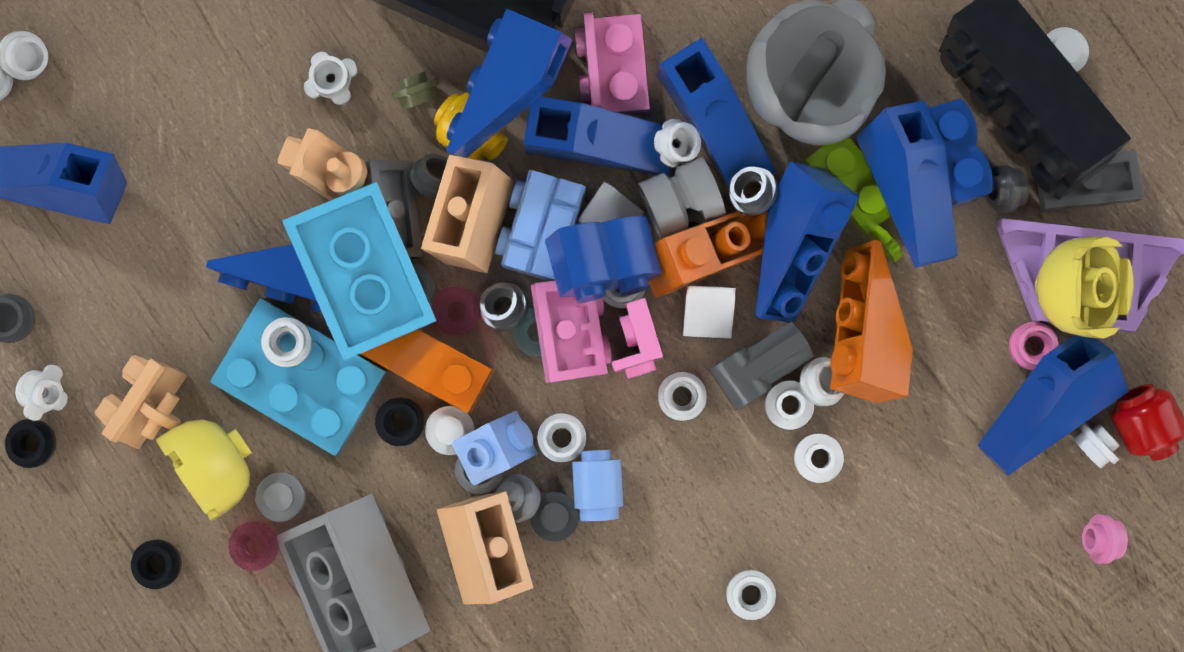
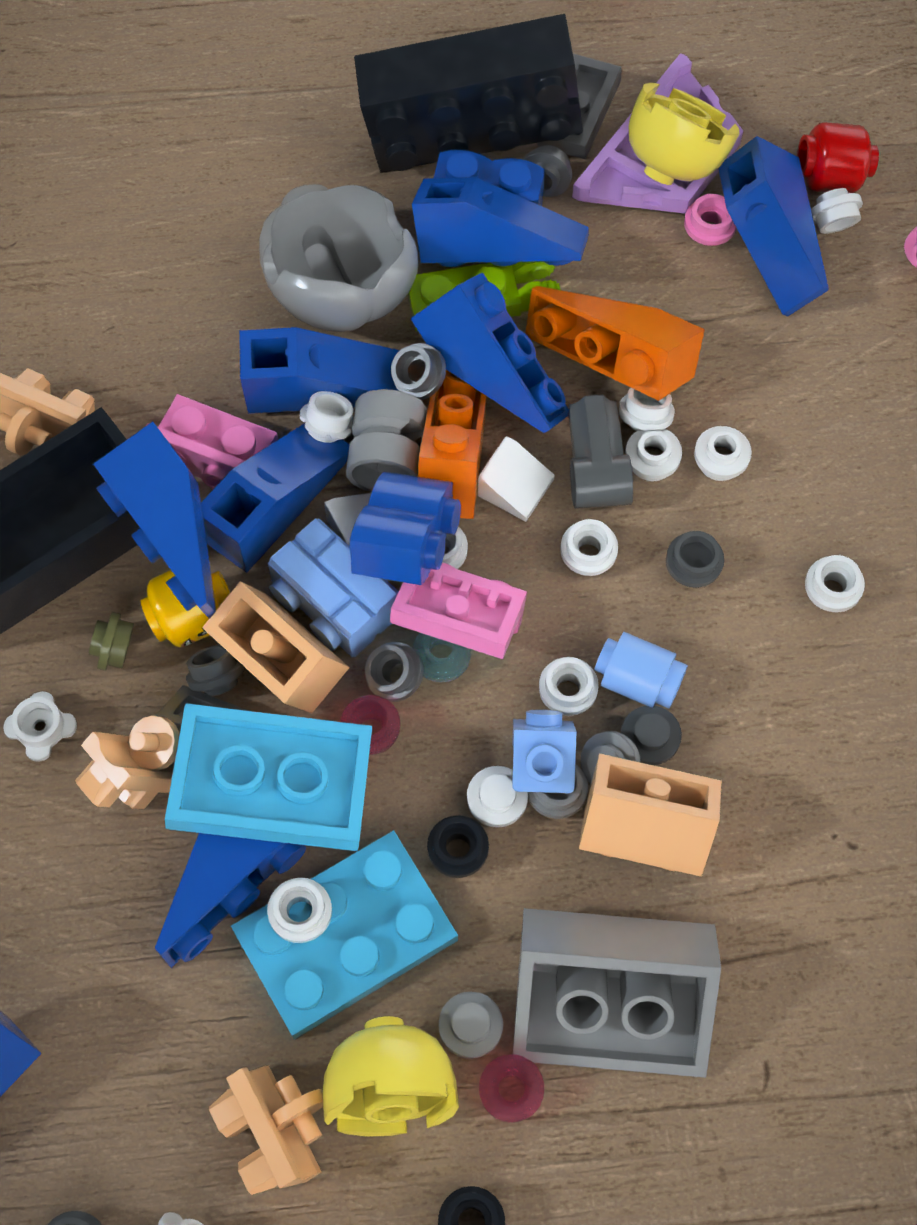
camera: 60 degrees left, 20 degrees down
orange slope [361,329,495,413] -> none
bright pink bracket [611,298,663,379] -> none
none -> dark grey plate [666,531,724,588]

